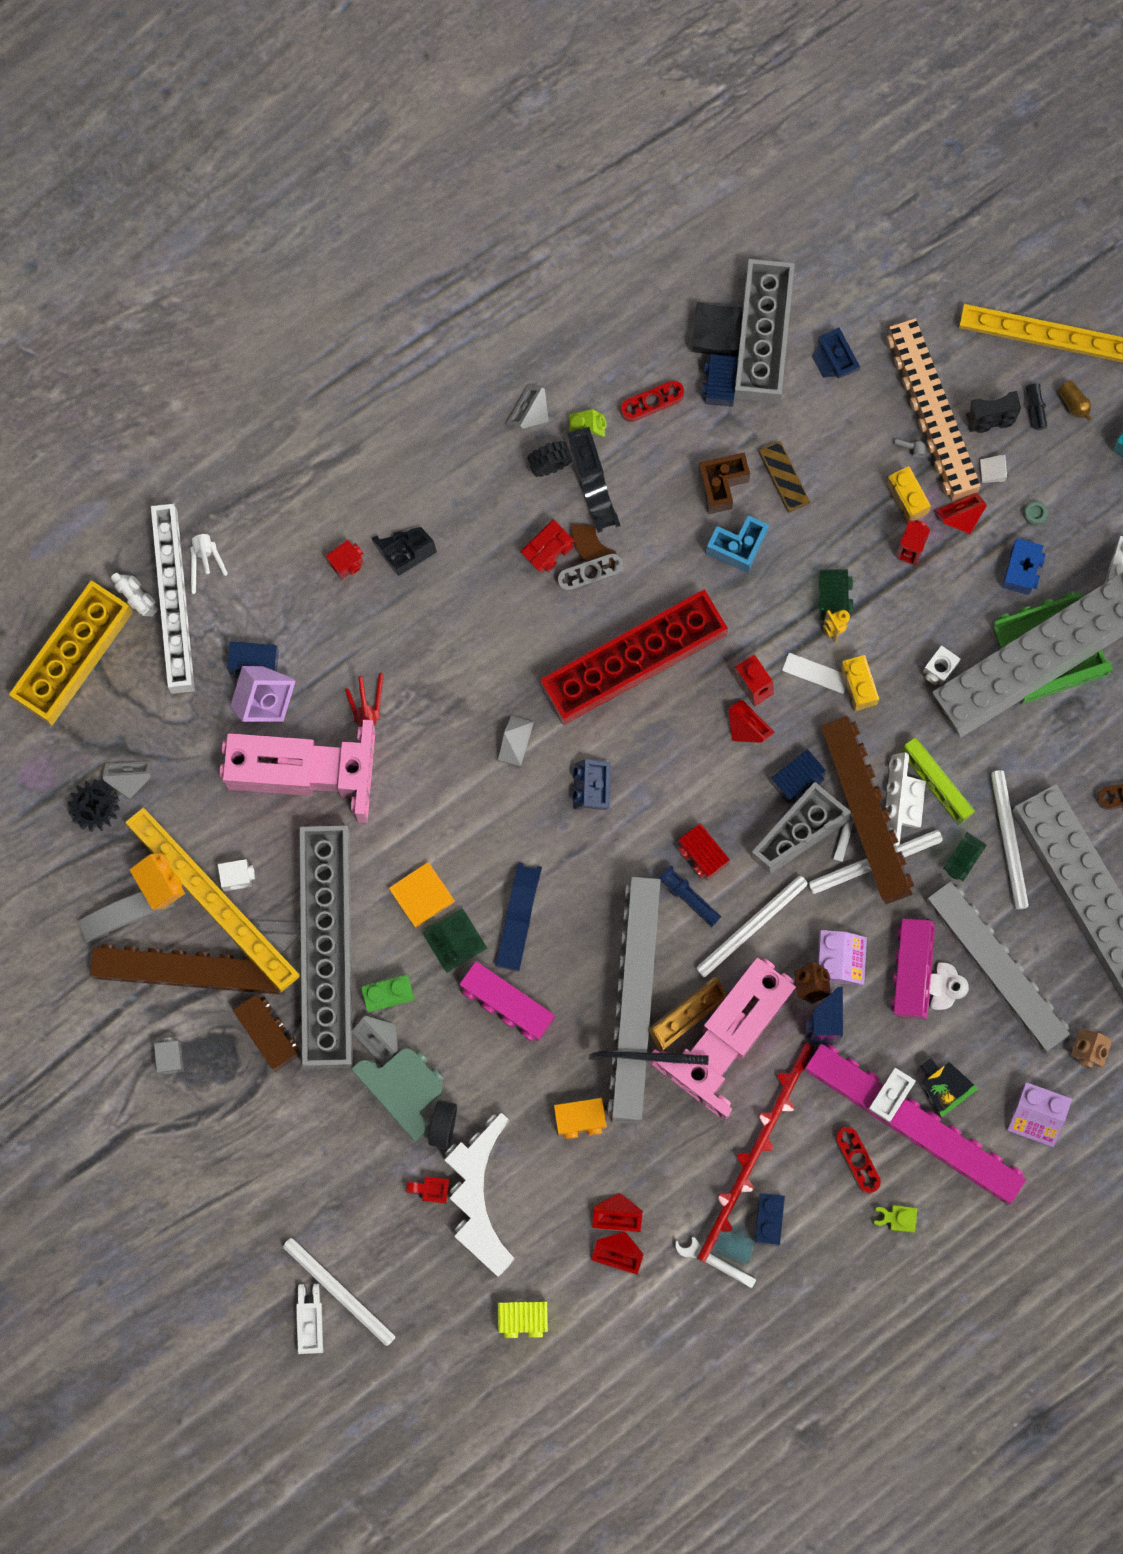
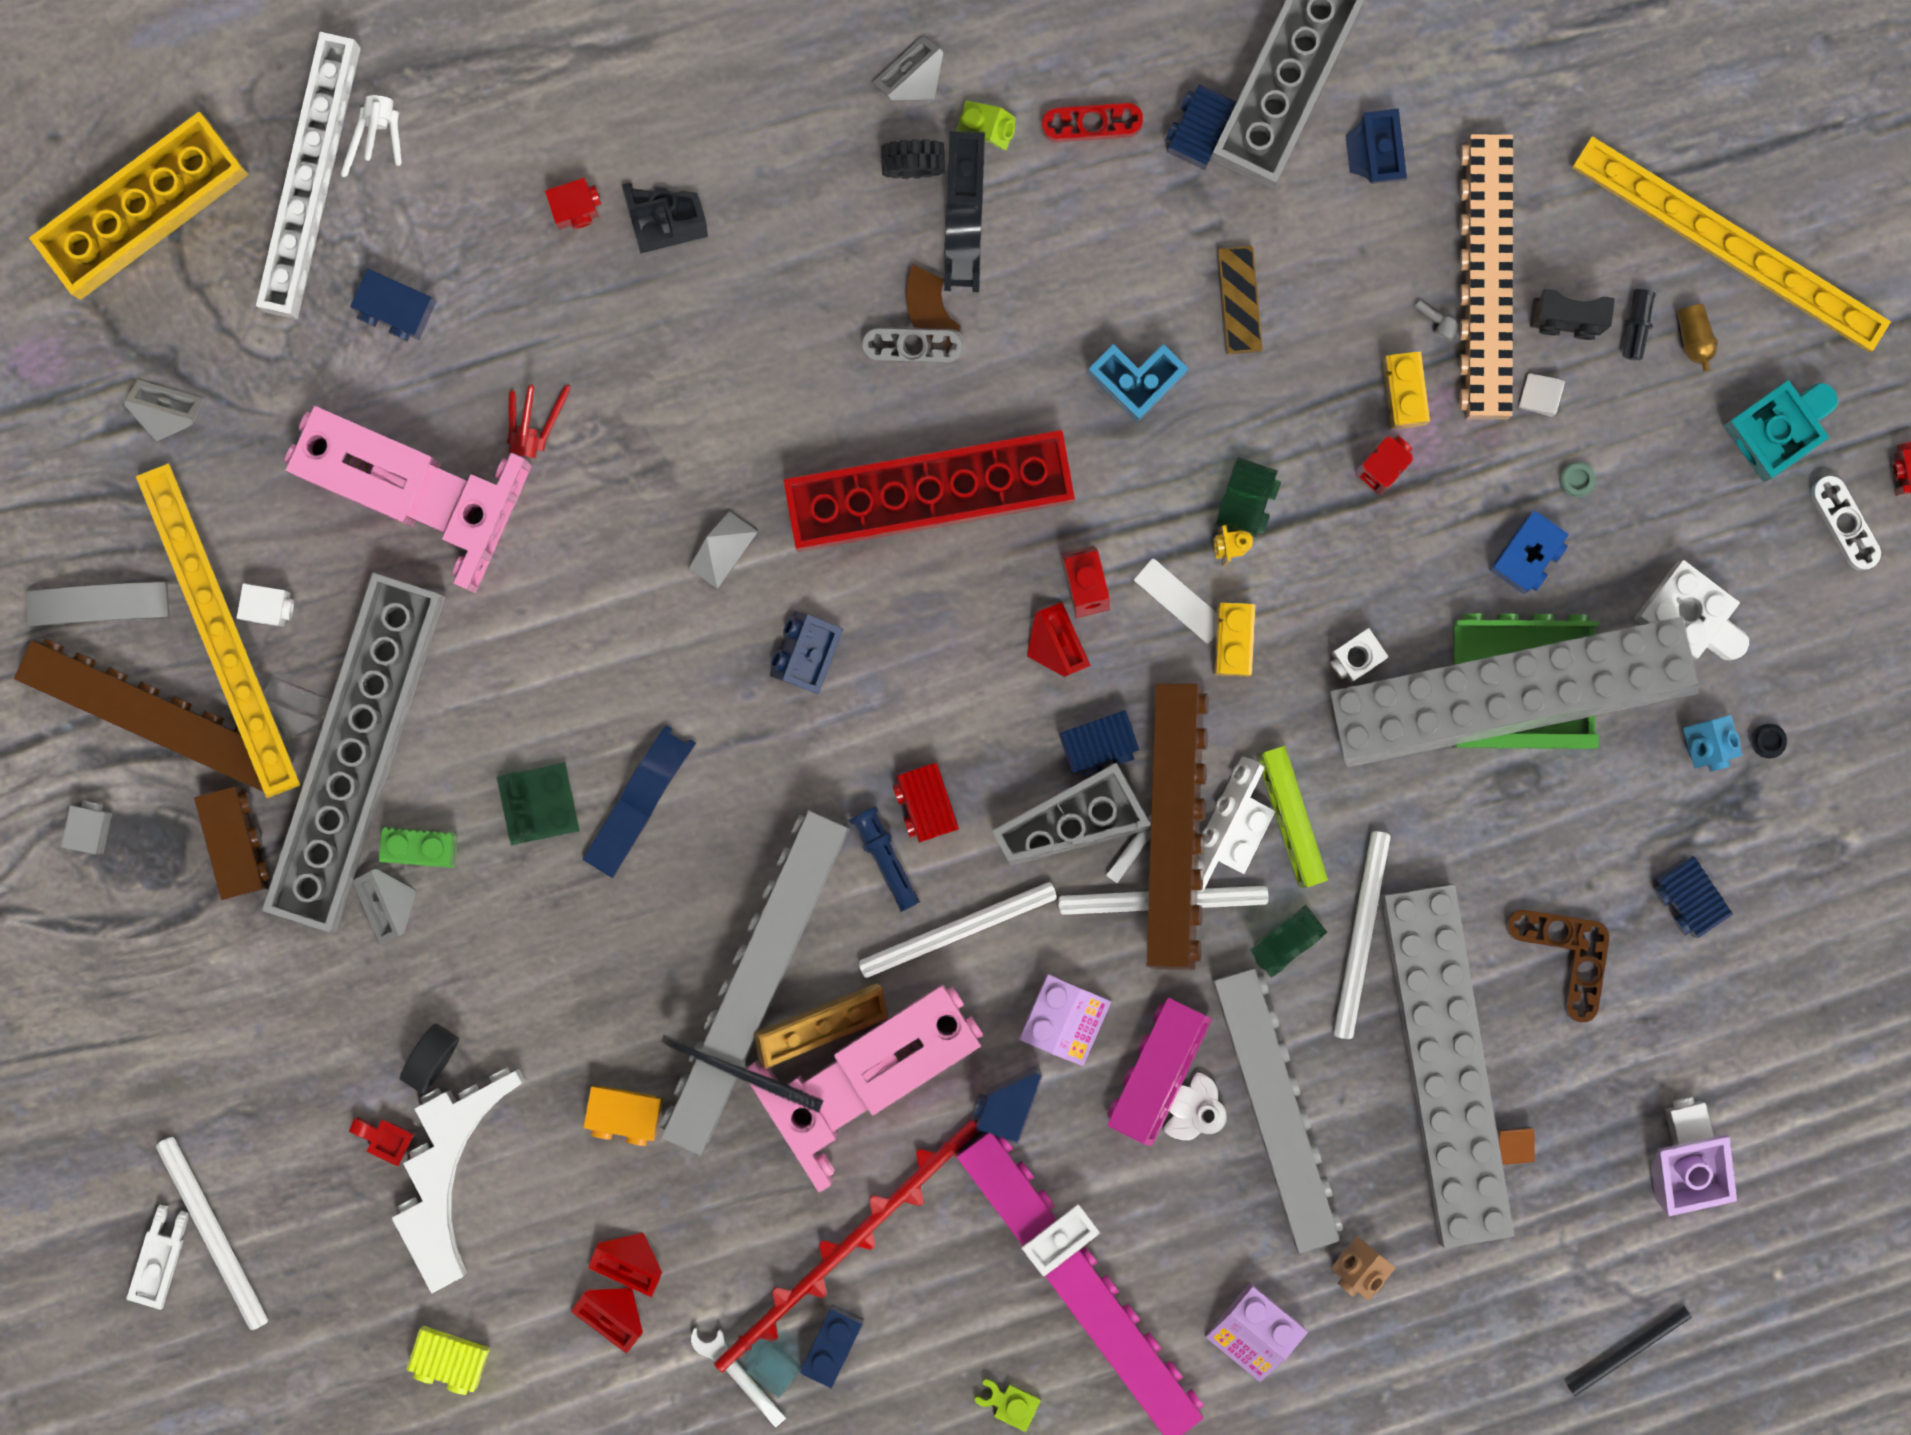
camera: 20 degrees right, 10 degrees up
black gear [67,780,120,832] -> none
white plate [111,573,159,616] -> none
light orange piece [129,853,185,910] -> none
lavender slope [230,666,296,722] -> none
sand green brick [352,1049,444,1143] -> none
light orange tile [389,862,455,929] -> none
dark pink brick [459,961,555,1042] -> none
red brick [520,519,575,573] -> none
black brick [692,302,743,357] -> none
reddish brown brick [698,452,750,514] -> none
reddish brown brick [794,962,831,1004] -> none
red beam [836,1127,881,1194] -> none
torso [920,1058,978,1118] -> none
red slope [935,493,987,534] -> none

